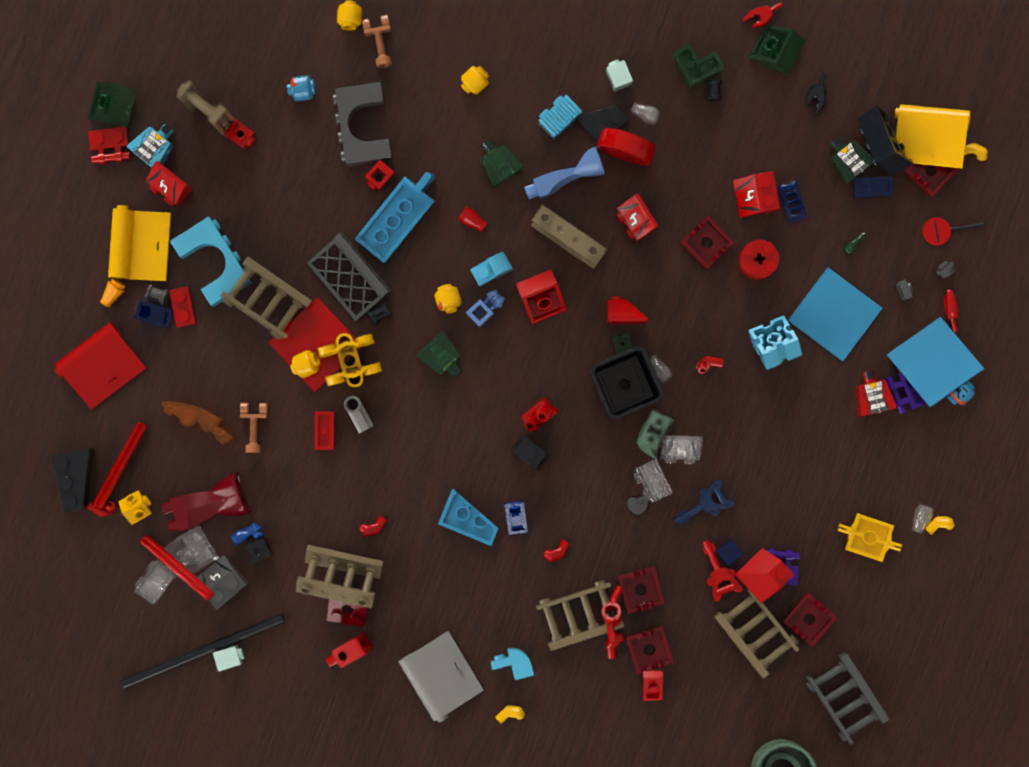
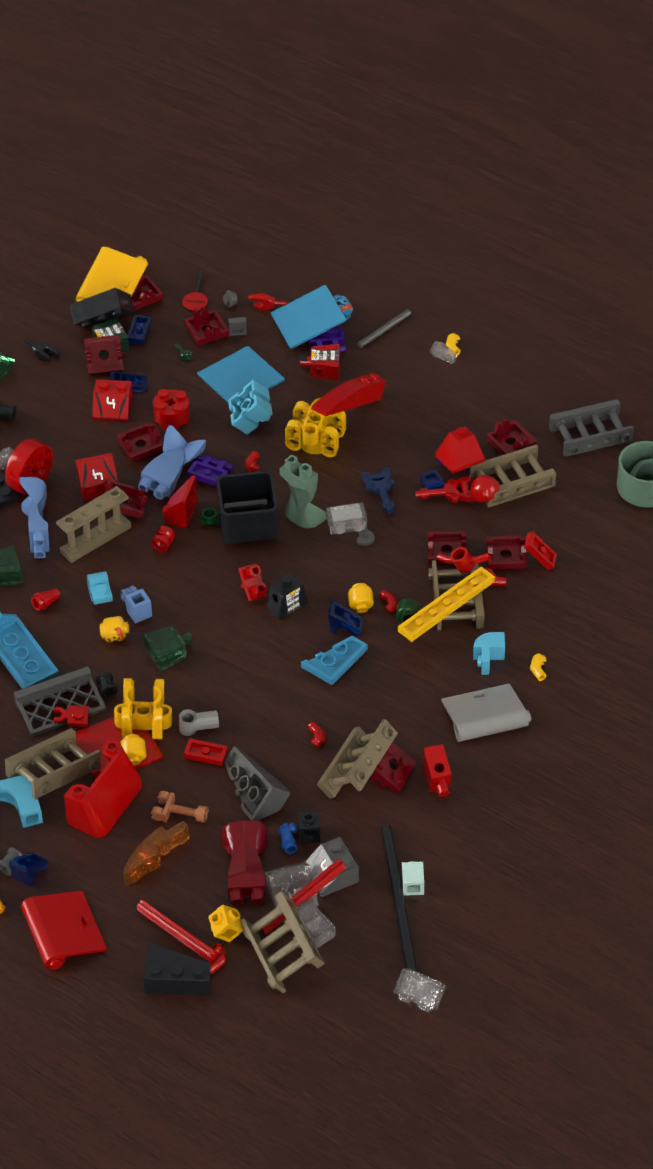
camera: 75 degrees left, 40 degrees down
red plate [169,286,196,328] -> none
red slope [516,269,567,324] -> none
clear slope [660,435,702,464] -> none
yellow plate [837,513,902,562] -> none
none -> red plate [54,705,89,728]
none -> red windscreen [64,738,142,838]
none -> dark red piece [84,335,124,375]
none -> dark red piece [103,479,147,519]
none -> medium blue hips [138,425,206,500]
none -> red wheel [151,526,176,552]
none -> dark red piece [184,306,230,346]
none -> dark purple plate [187,455,234,487]
none -> dark grey wedge [224,746,291,821]
none -> dark tan fence [240,891,325,993]
none -> yellow piece [285,398,346,458]
none -> red slope [311,373,386,416]
none -> yellow head [348,583,374,613]
none -> dark grey bar [357,309,411,349]
none -> clear brick [393,968,447,1012]
none -> dark green head [396,598,421,624]
none -> yellow plate [398,567,495,642]
none -> red hair [470,475,500,503]

